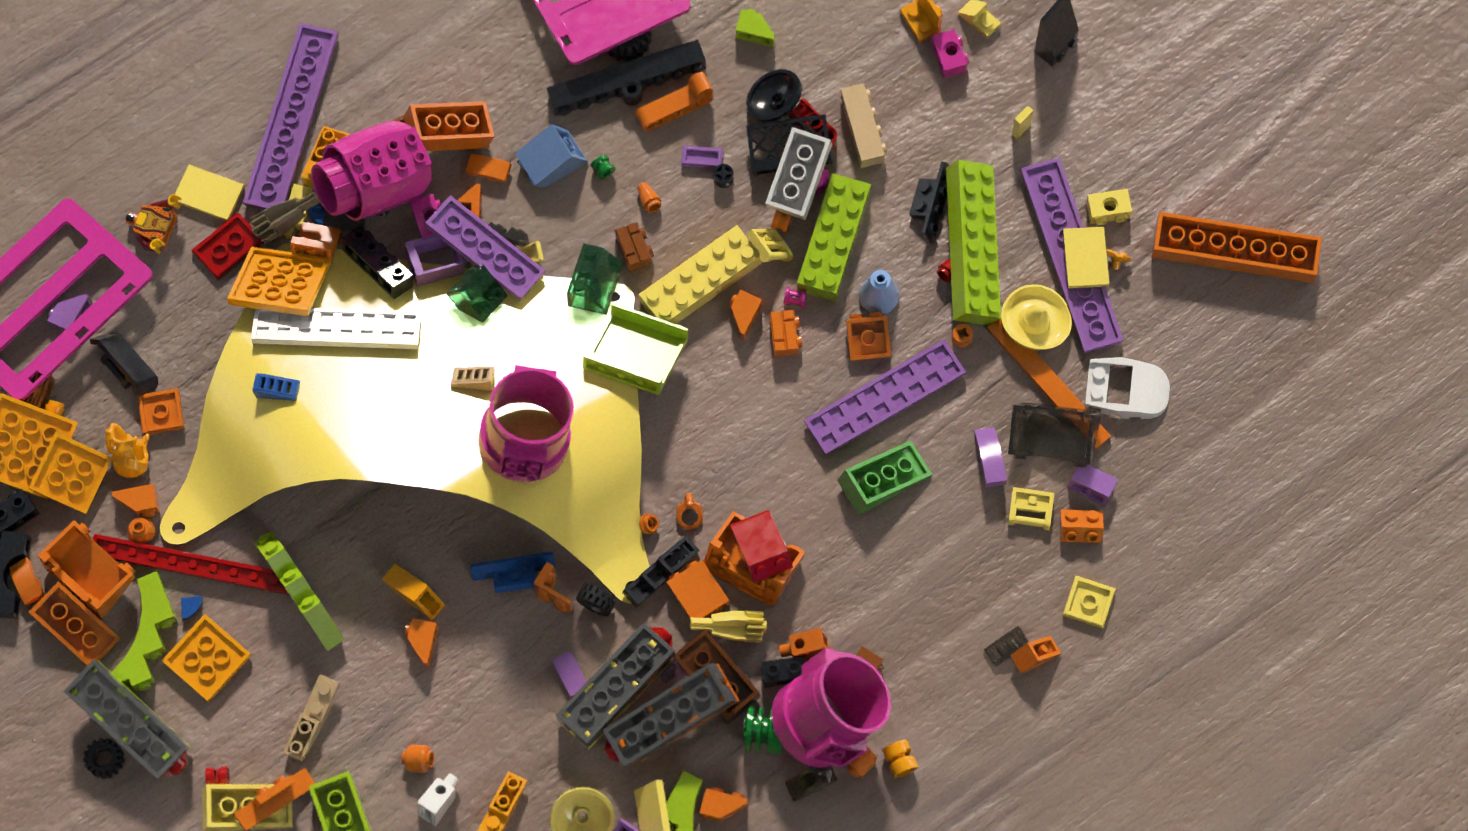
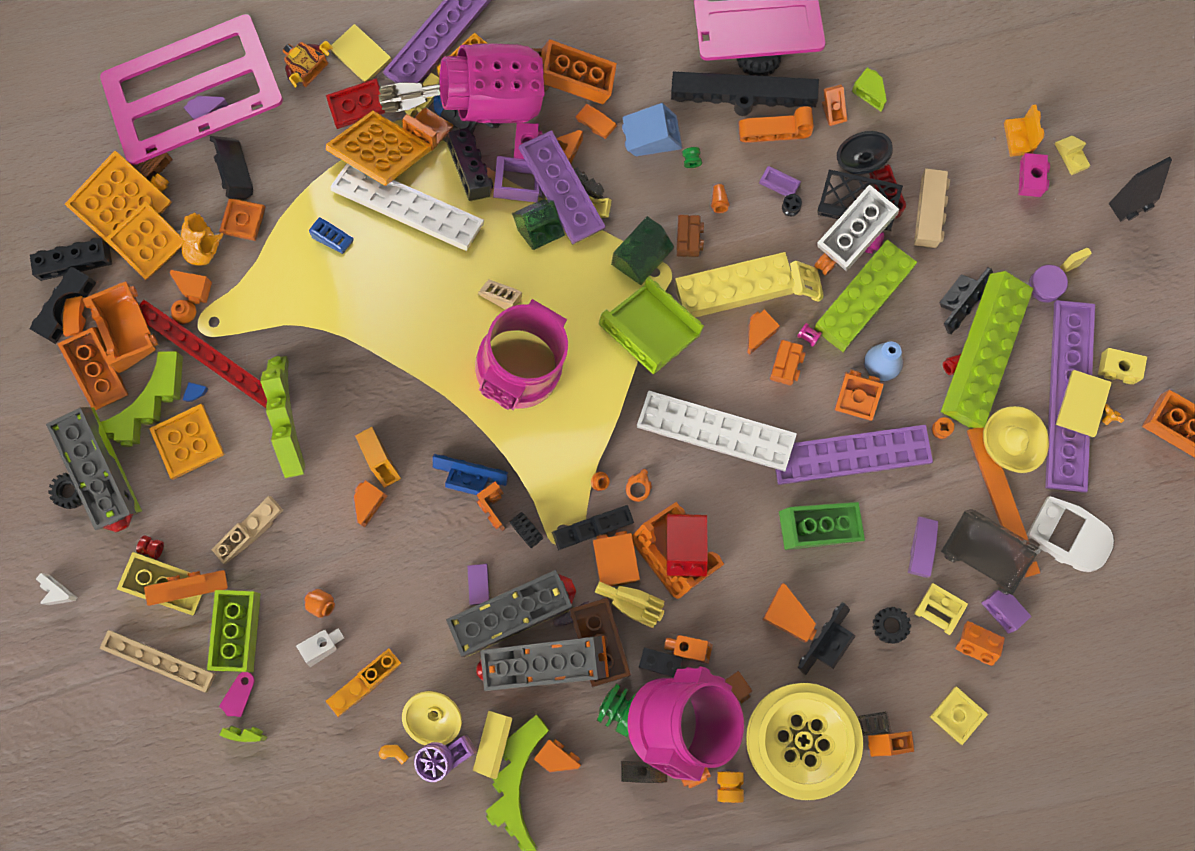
camera: 30 degrees right, 5 degrees up
none -> white plate [637,391,797,471]
none -> light yellow wheel [746,683,863,800]
none -> orange slope [762,583,817,643]
none -> black bracket [798,602,856,675]
none -> orange slope [822,85,847,126]
none -> black tyre [872,607,911,644]
none -> medium lavender head [1028,265,1068,302]

